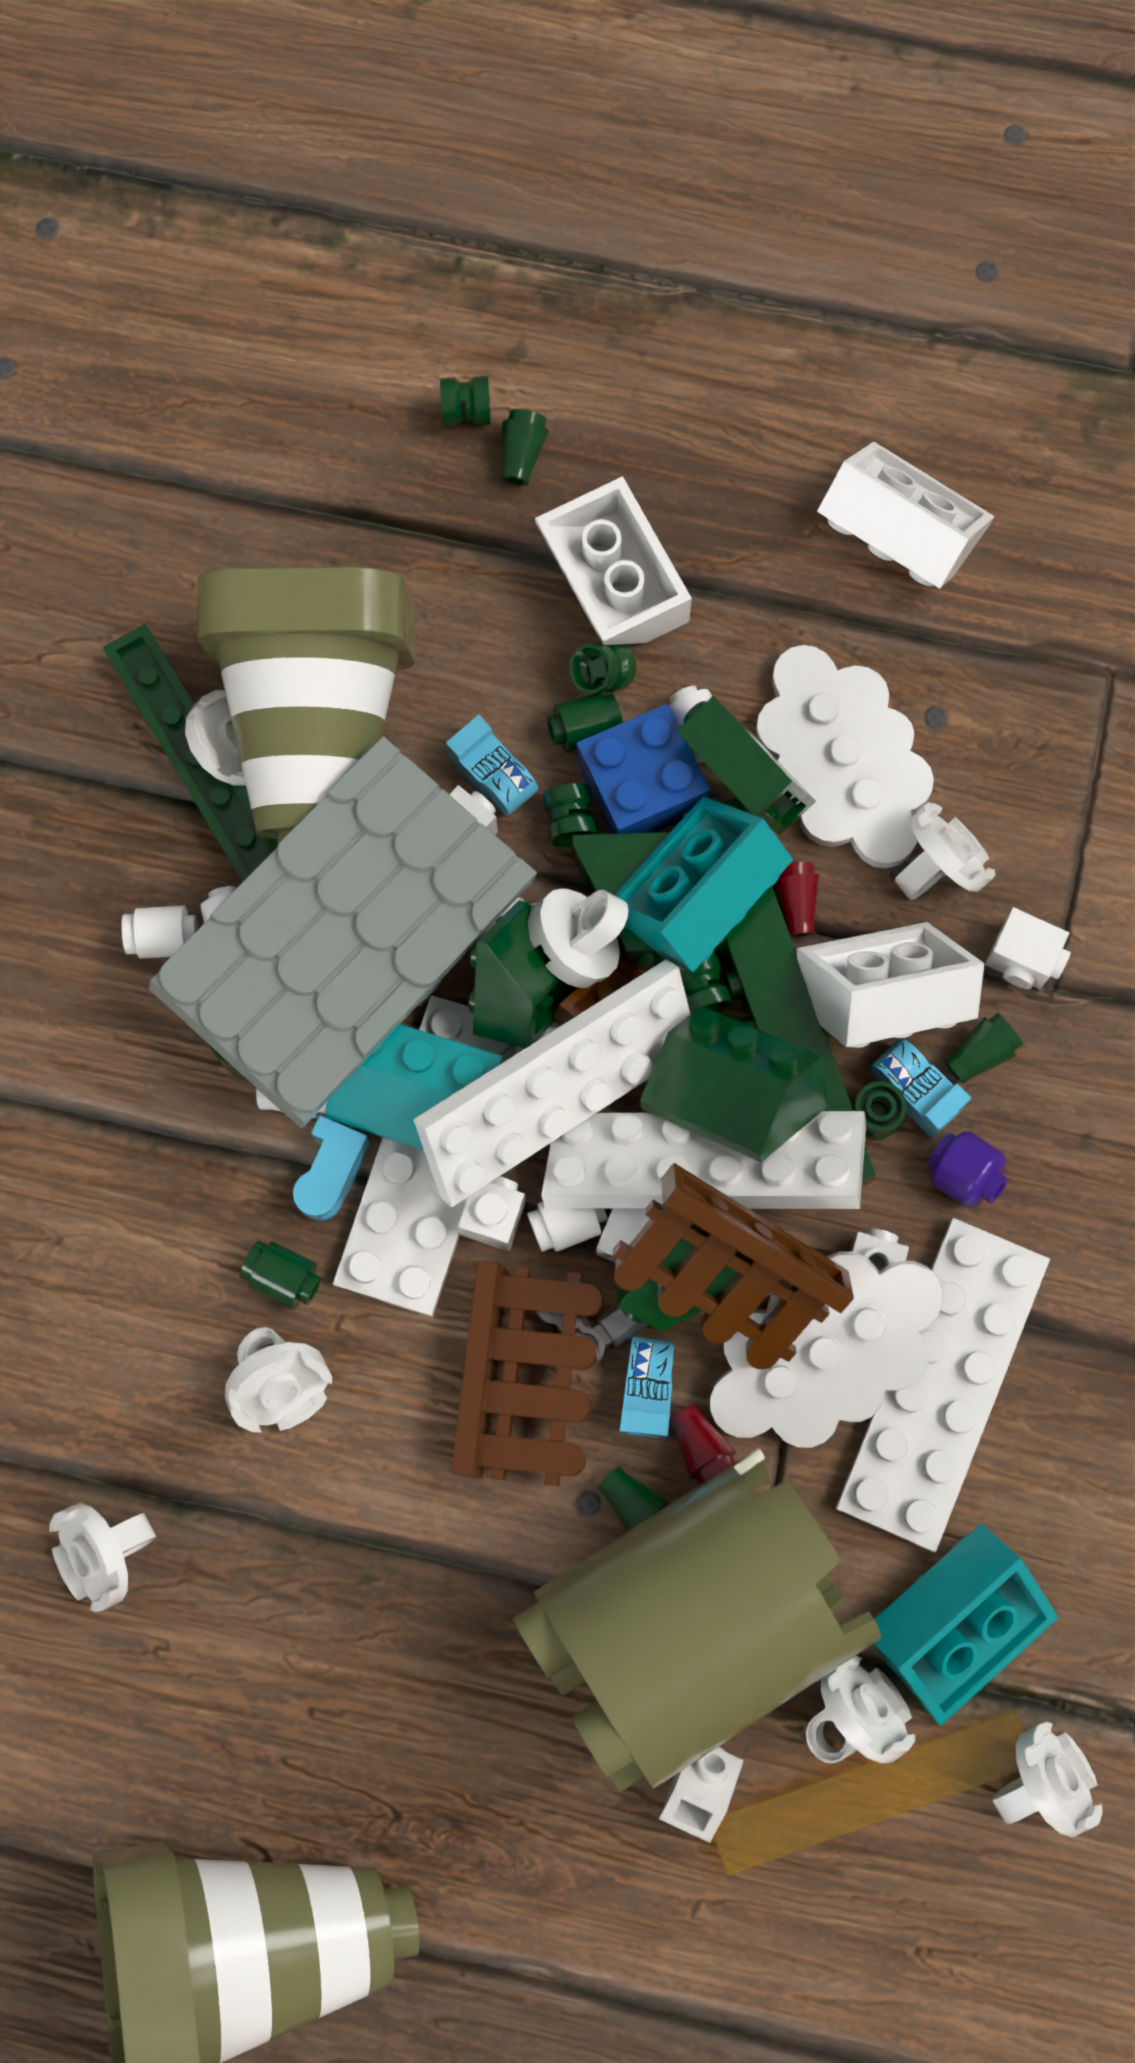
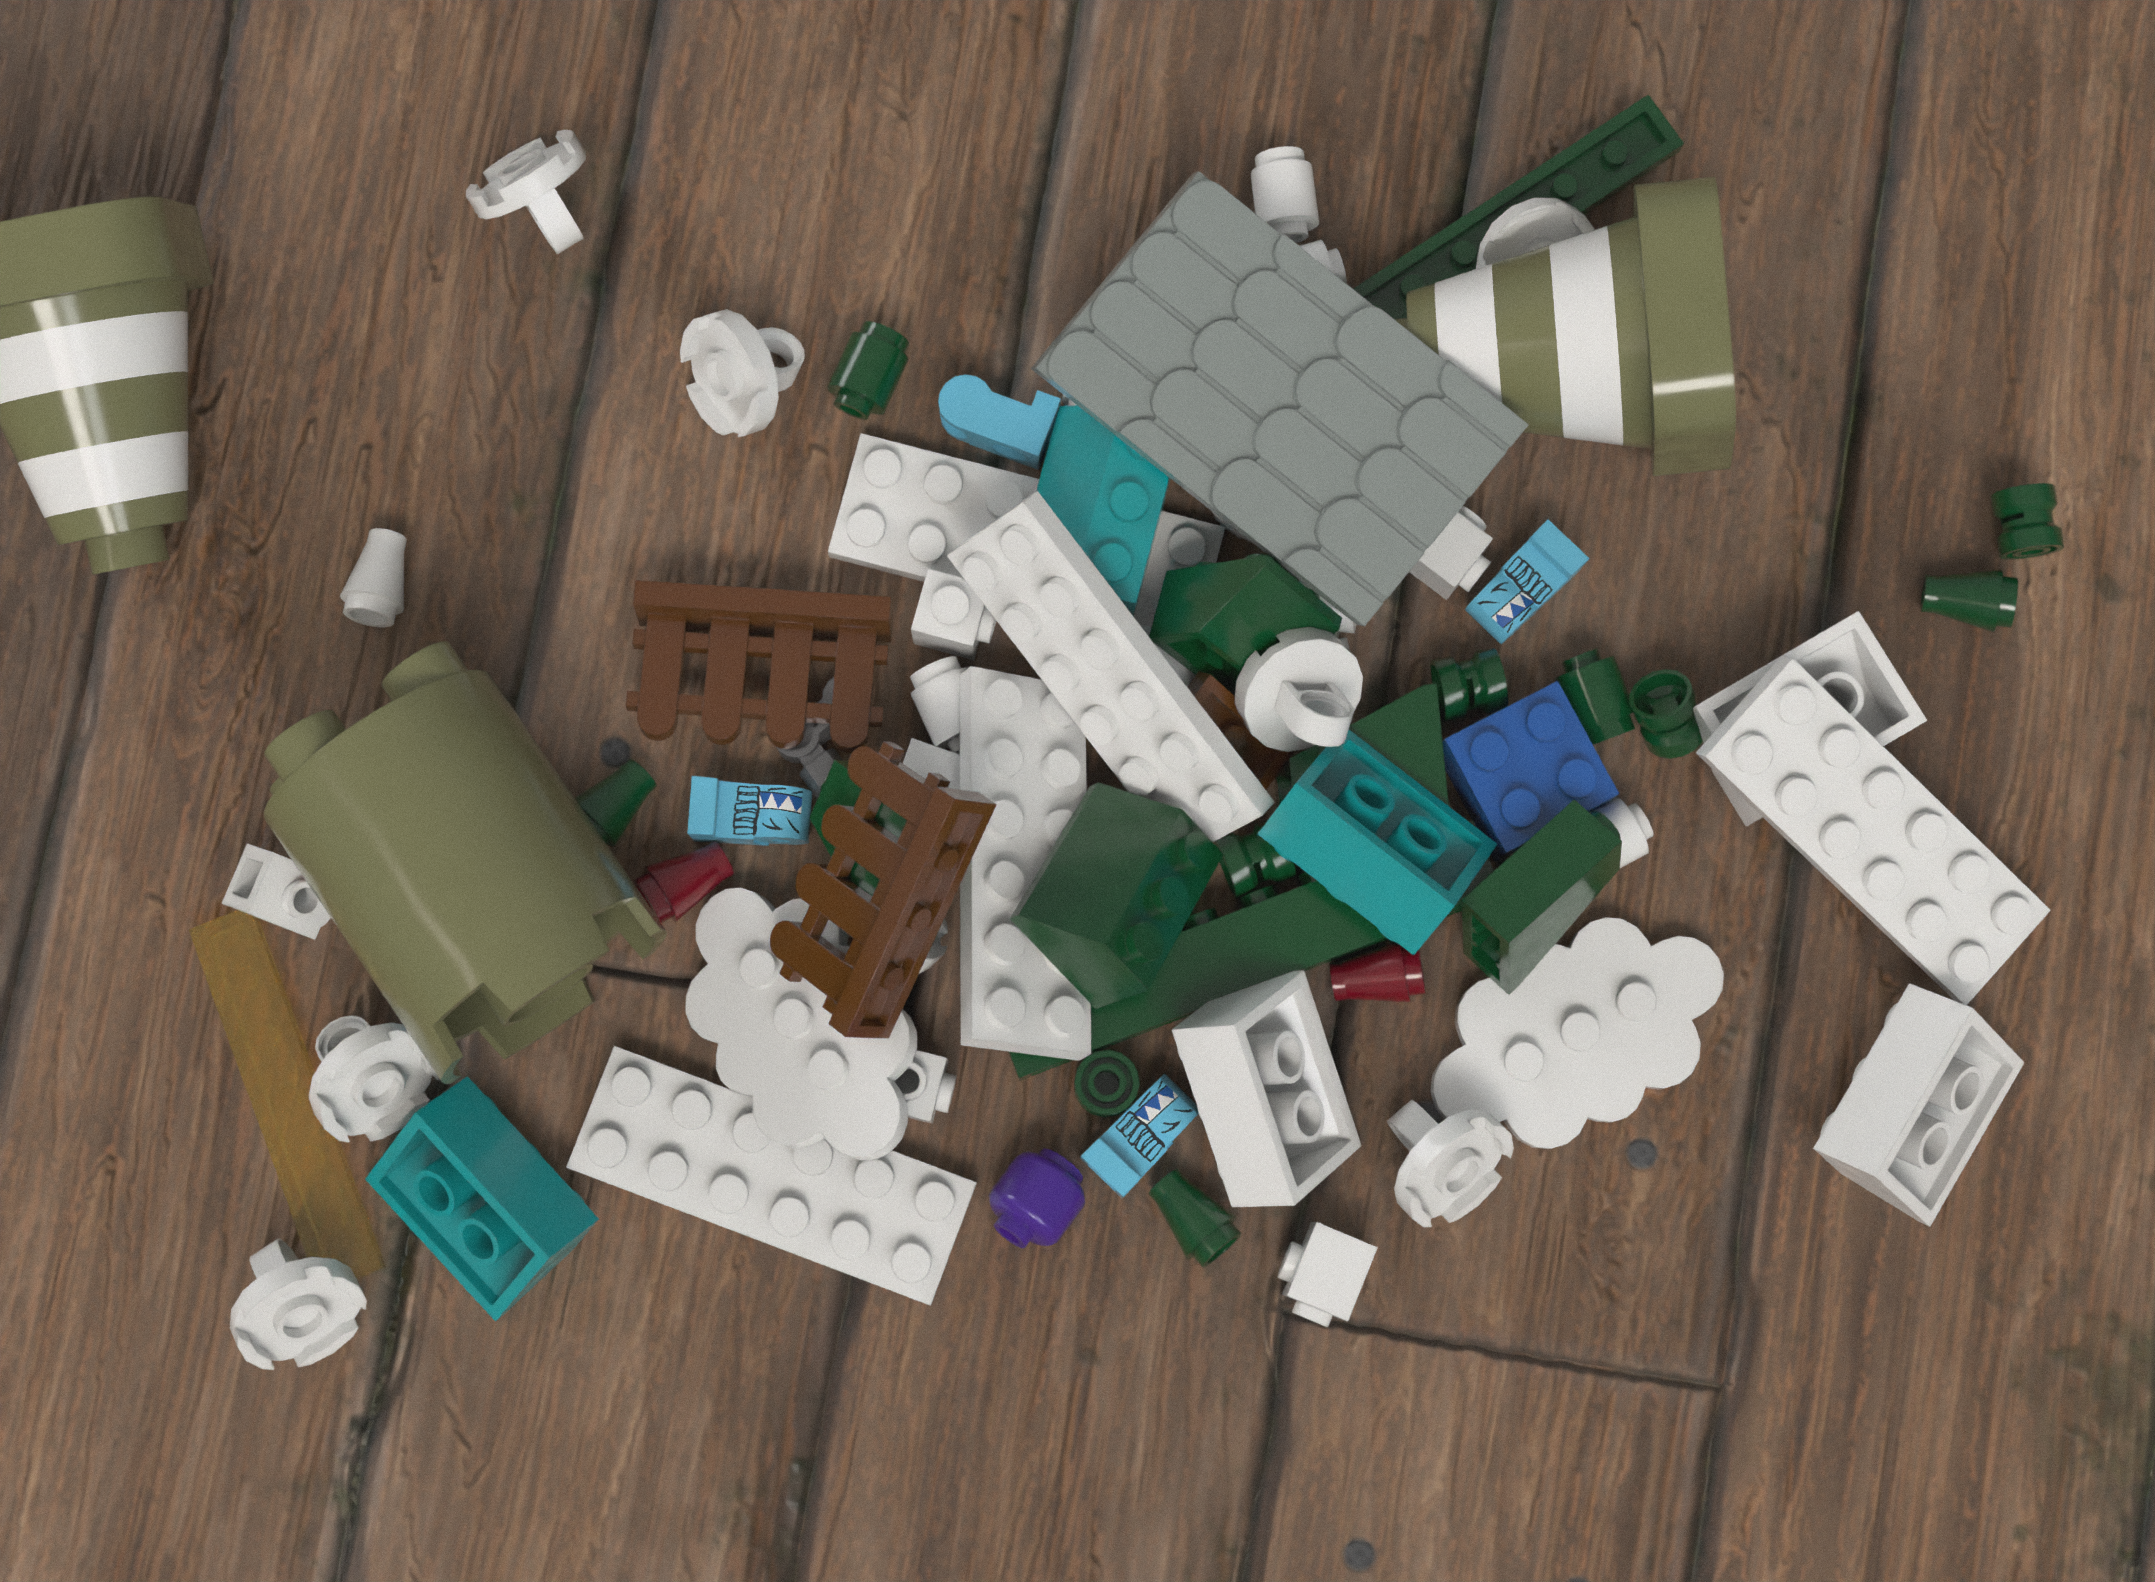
camera: 80 degrees right, 5 degrees up
none -> white cone [340,528,407,627]
none -> white plate [1696,655,2051,1006]

